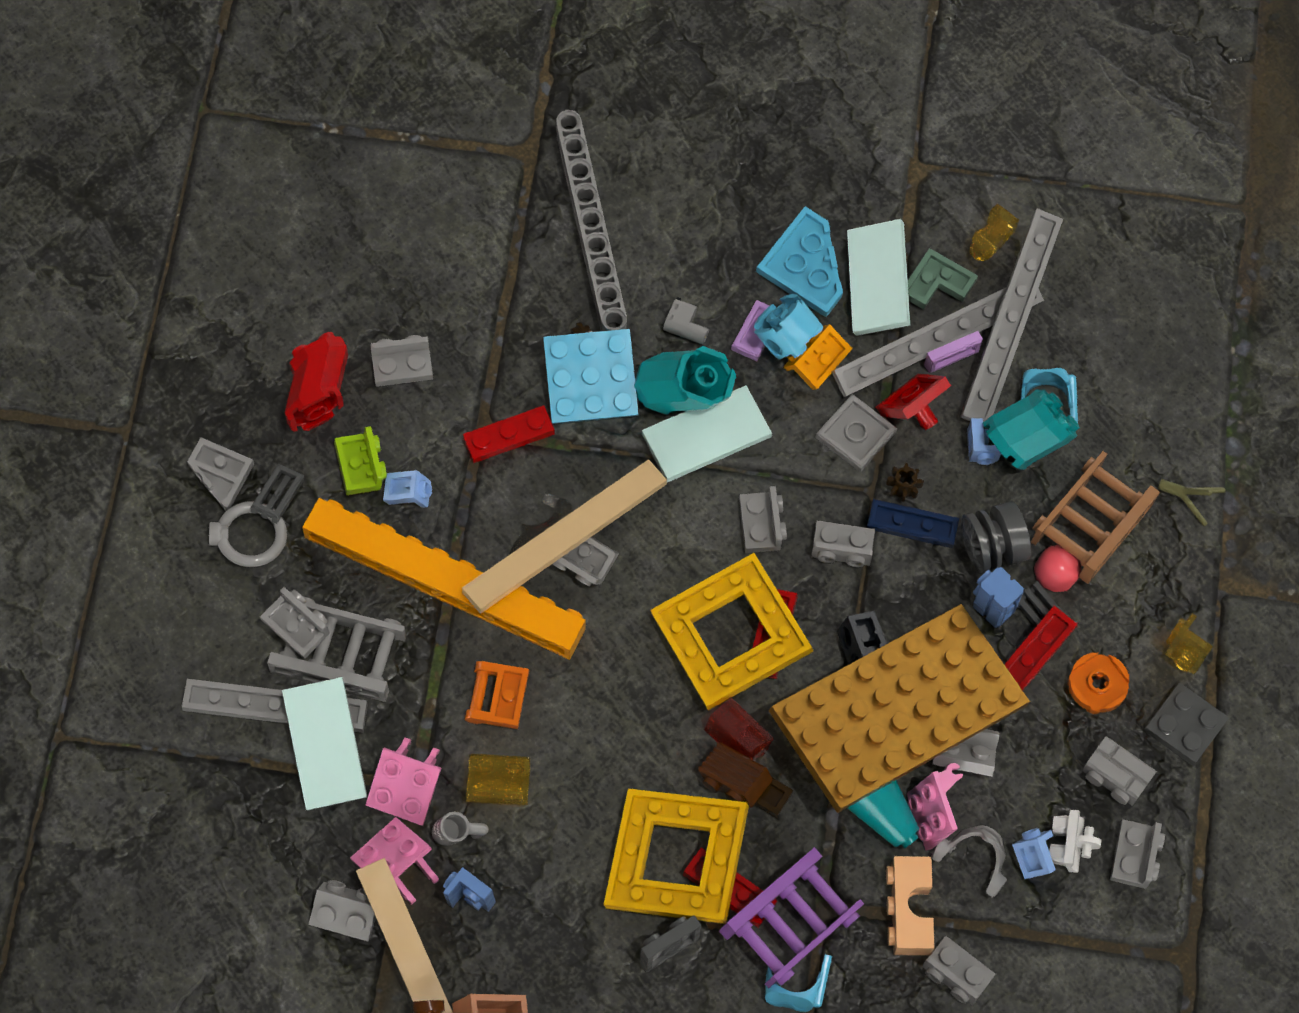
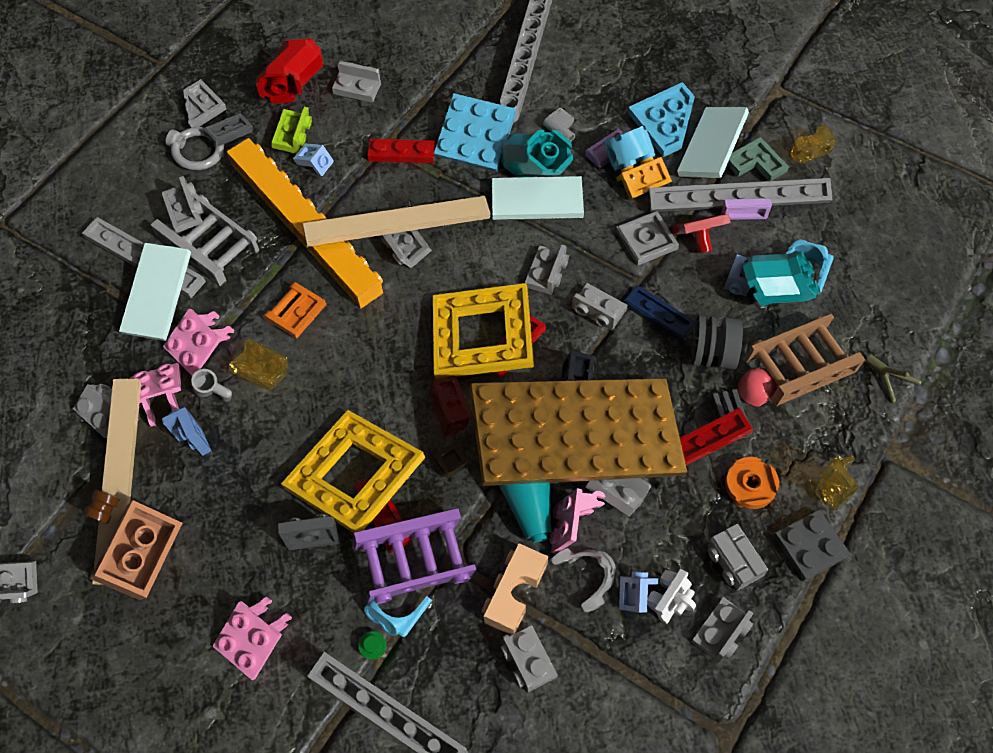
camera: 30 degrees right, 5 degrees down
reddish brown brick [698,742,773,808] -> none
dark brown gear [886,463,924,502] -> none
light grey plate [960,208,1063,428] -> none
medium blue brick [973,567,1024,628] -> none

